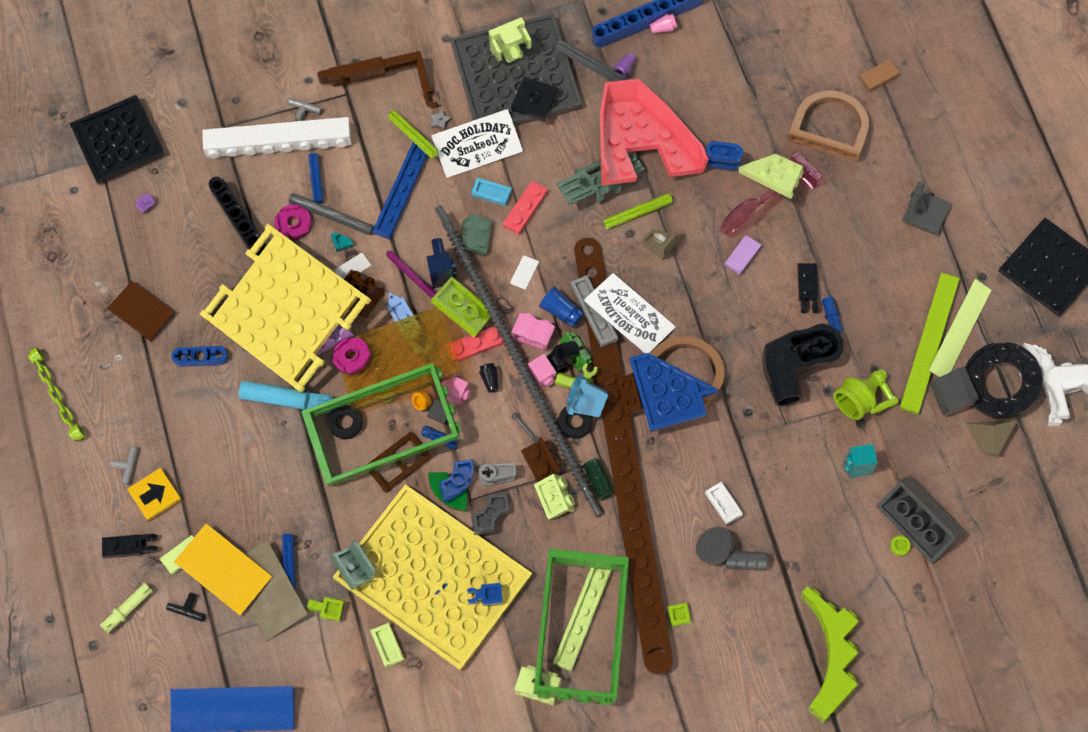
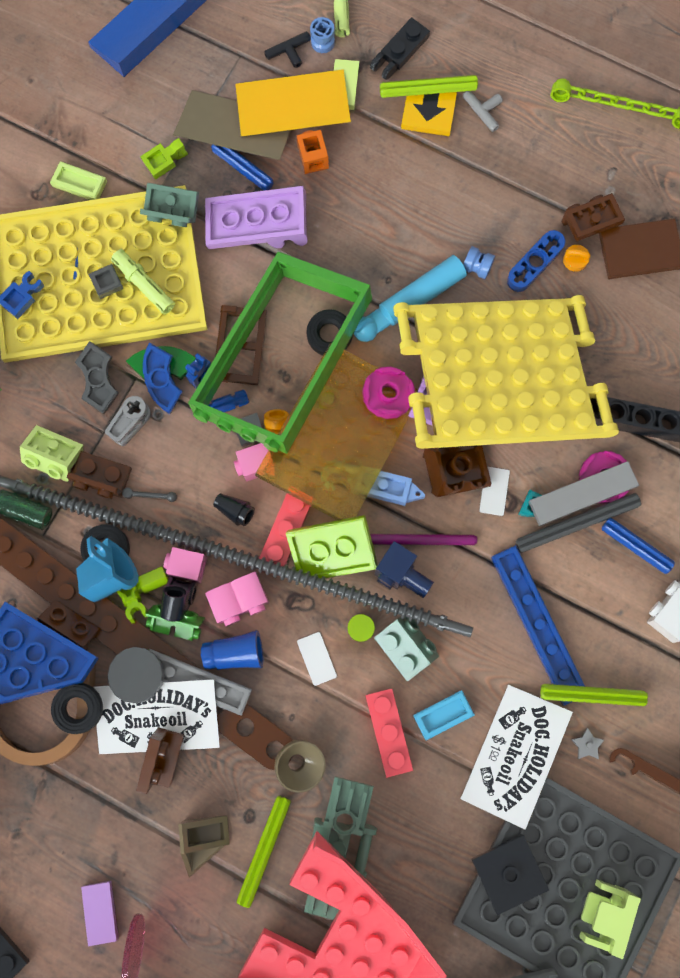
camera: 135 degrees right, 10 degrees up
none -> black tyre [51,683,103,734]
none -> dark grey tile [88,264,124,299]
none -> dark grey tile [108,647,165,704]
none -> yellowish green pin [111,249,175,315]
none -> reddish brown bracket [136,727,184,794]
none -> blue plate [185,353,211,389]
none -> lavender hinge [205,186,308,249]
none -> dark tan piece [274,740,325,793]
none -> orange brick [296,130,329,174]
none -> medium blue wheel [310,17,335,53]
none -> lime tile [348,614,375,642]
none -> lime axle [380,75,478,98]
none -> medium blue wheel [463,246,495,279]
none -> light grey tile [529,461,639,526]
none -> reddish brown bracket [561,193,625,242]
none -> light orange tile [563,245,590,272]

